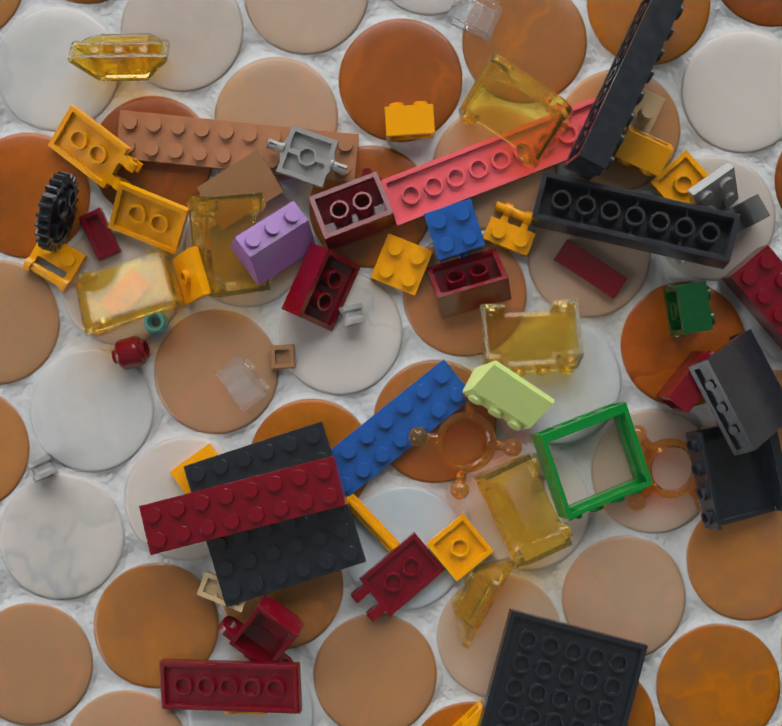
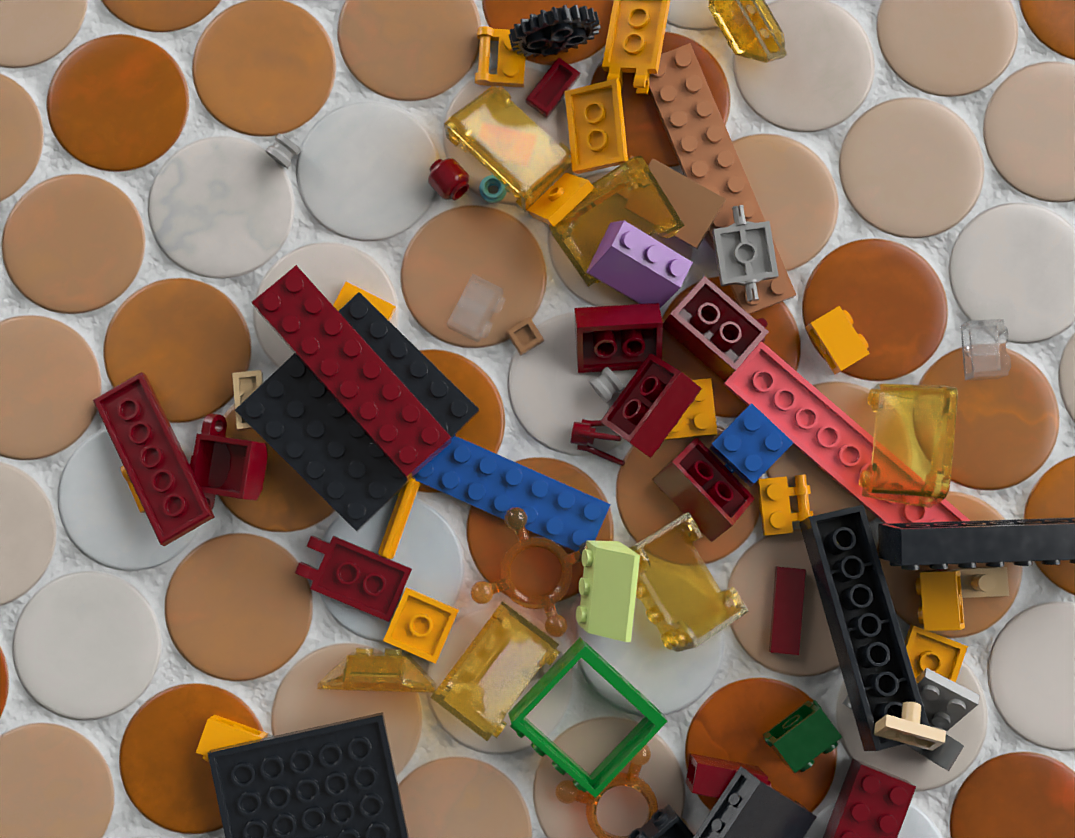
camera: 60 degrees right, 5 degrees down
none -> dark red plant [570,419,625,466]
none -> dark red slope [600,353,702,458]
none -> tan tile [874,702,946,751]

